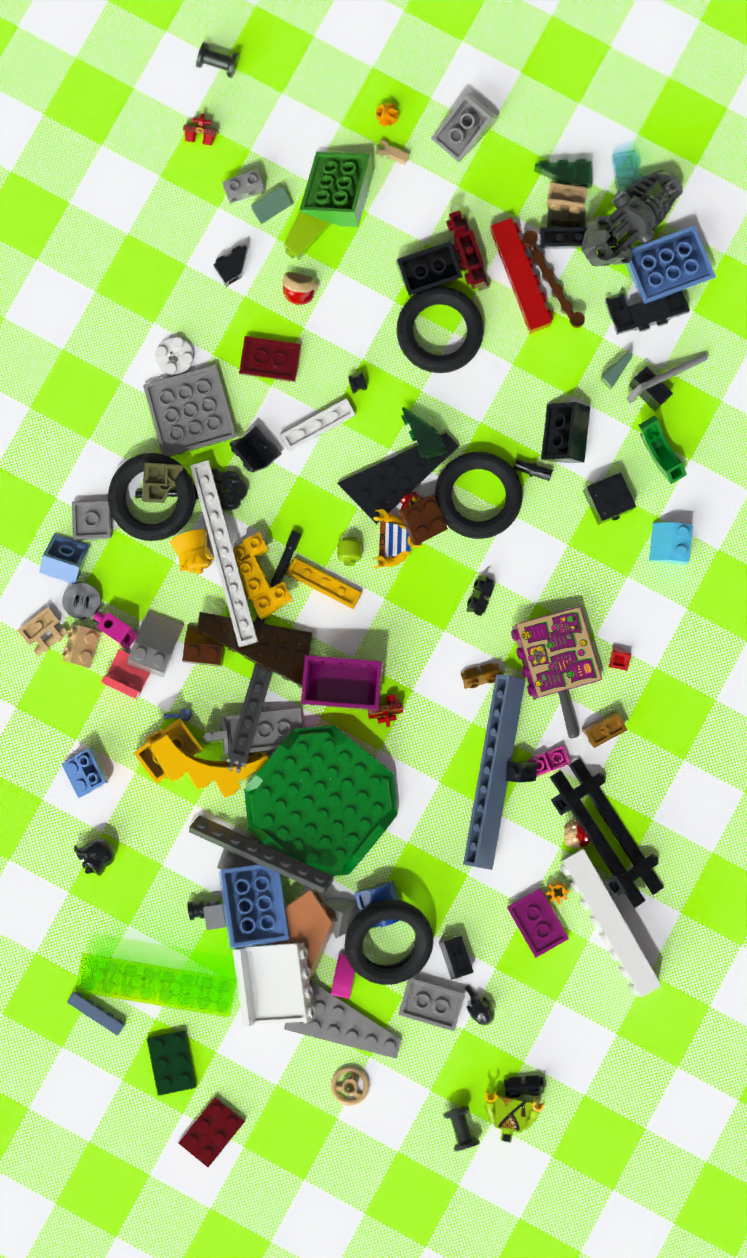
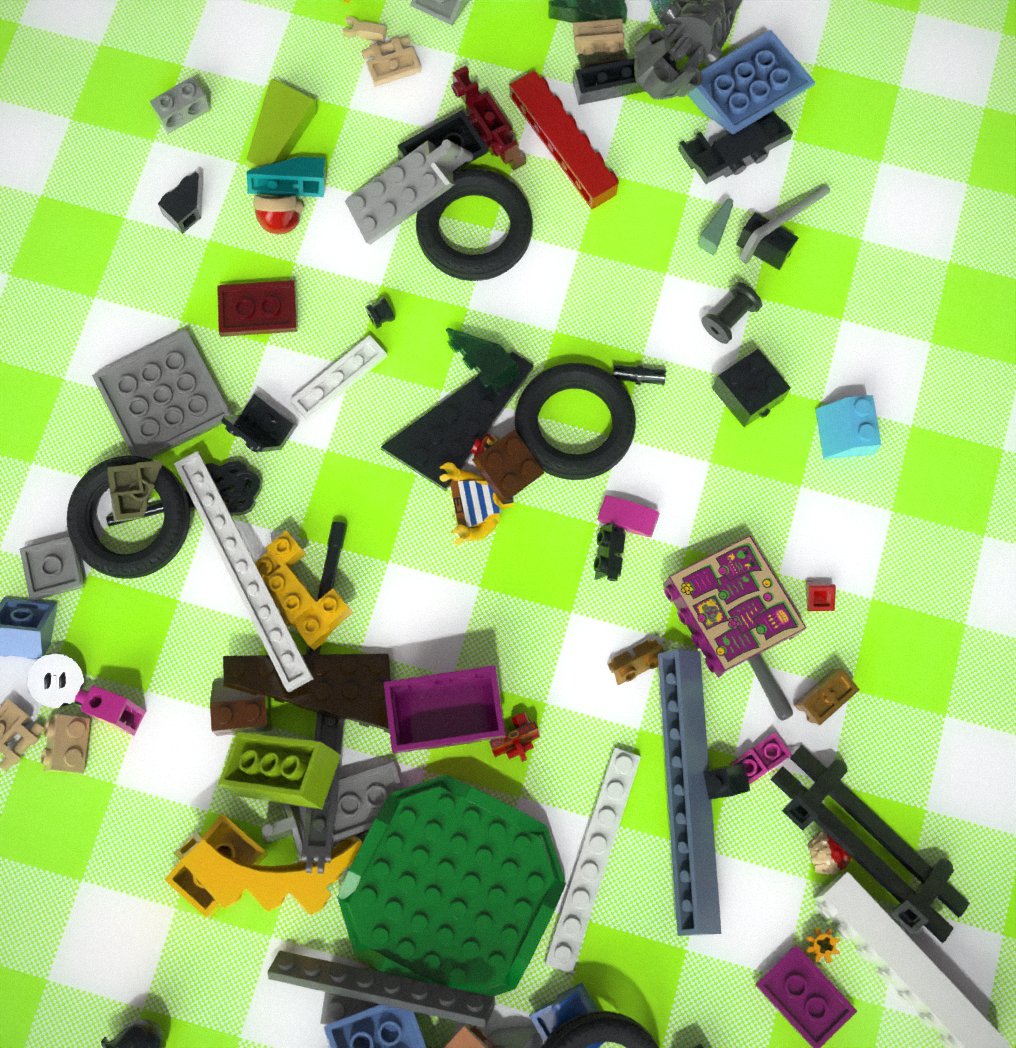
camera: 10 degrees left, 10 degrees down
medium blue brick [61,747,109,798] -> none
coral bracket [101,650,150,700] -> none
light grey slope [128,612,184,678] -> none
white plate [155,337,194,376] -> none
medium blue hand [164,709,192,721] -> none
yellow hat [169,529,214,575] -> none
red hips [183,113,219,146] -> none
sand green slope [251,186,293,224] -> none
yellow tile [286,557,362,610] -> none
bright green slope [300,152,374,227] -> none
lime head [337,537,362,566] -> none
reddish brown bar [522,230,585,329] -> none
black slope [541,402,590,463] -> none
green arch [638,415,687,484] -> none
none -> lime brick [218,732,341,809]
none -> teal slope [246,157,325,197]
none -> light grey hinge [345,140,473,245]
none -> tan plate [361,35,421,87]
none -> white plate [545,748,641,974]
none -> dark pink slope [597,495,660,538]
none -> pearl dark grey piece [701,282,763,344]

